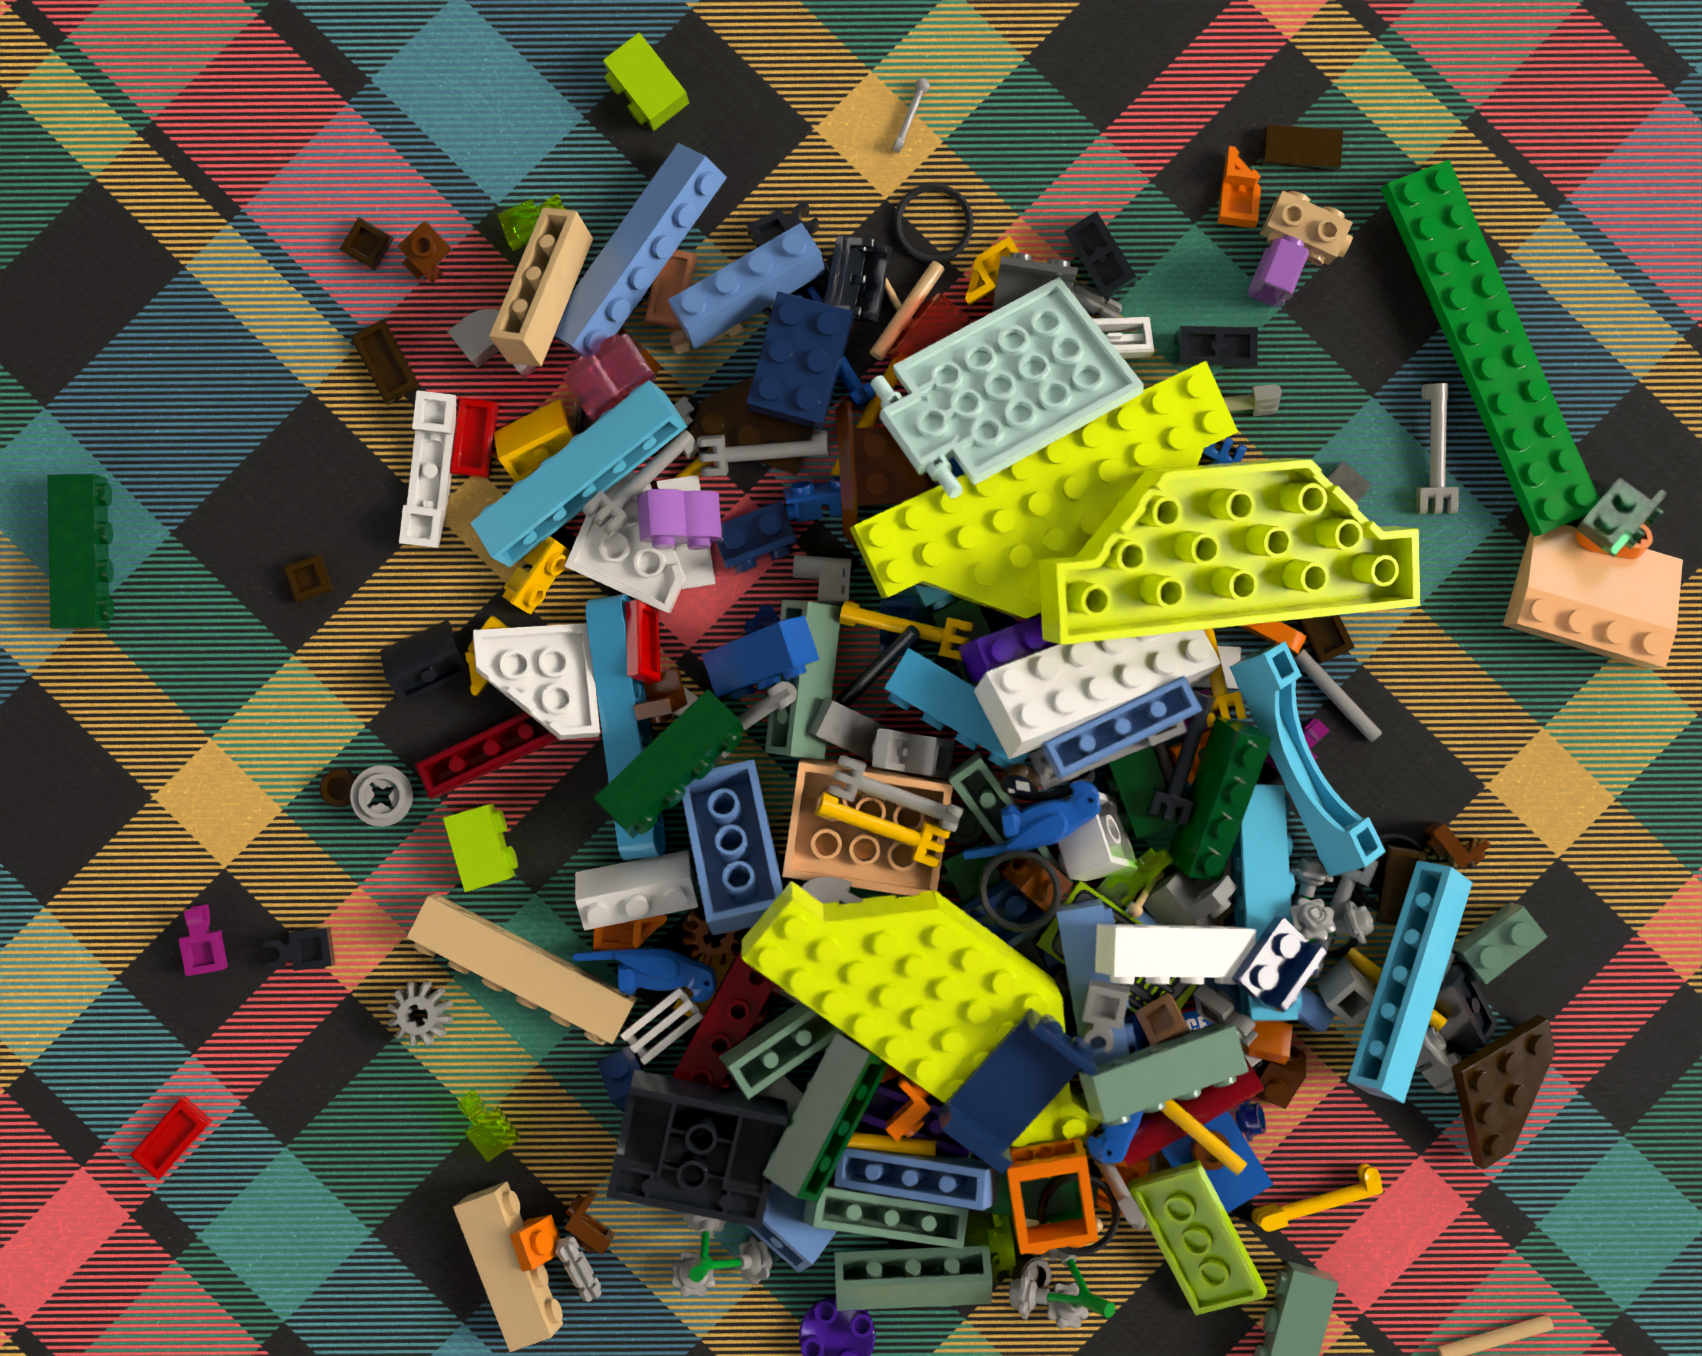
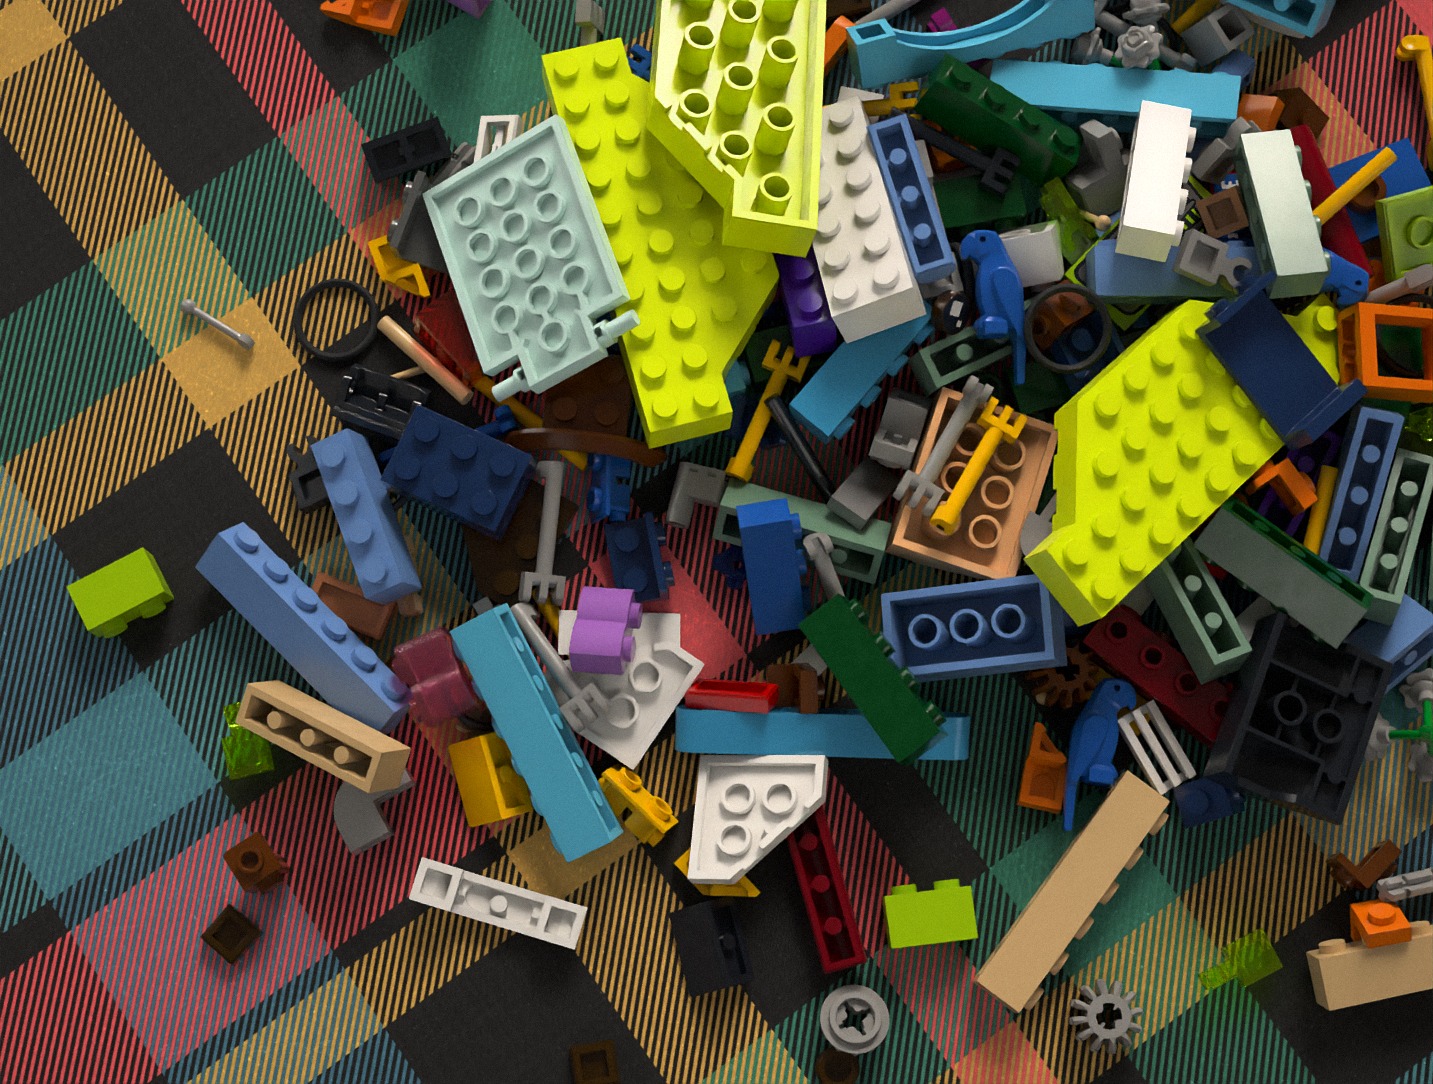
camera: 80 degrees left, 10 degrees down
dark brown tile [350,319,422,405] -> none
red tile [450,397,499,479] -> none
white brick [575,850,698,930] -> none
black hinge [1174,326,1258,367] -> none
dark blue bracket [1231,916,1327,1012] -> none
clear blue plate [1236,1099,1266,1142] -> none

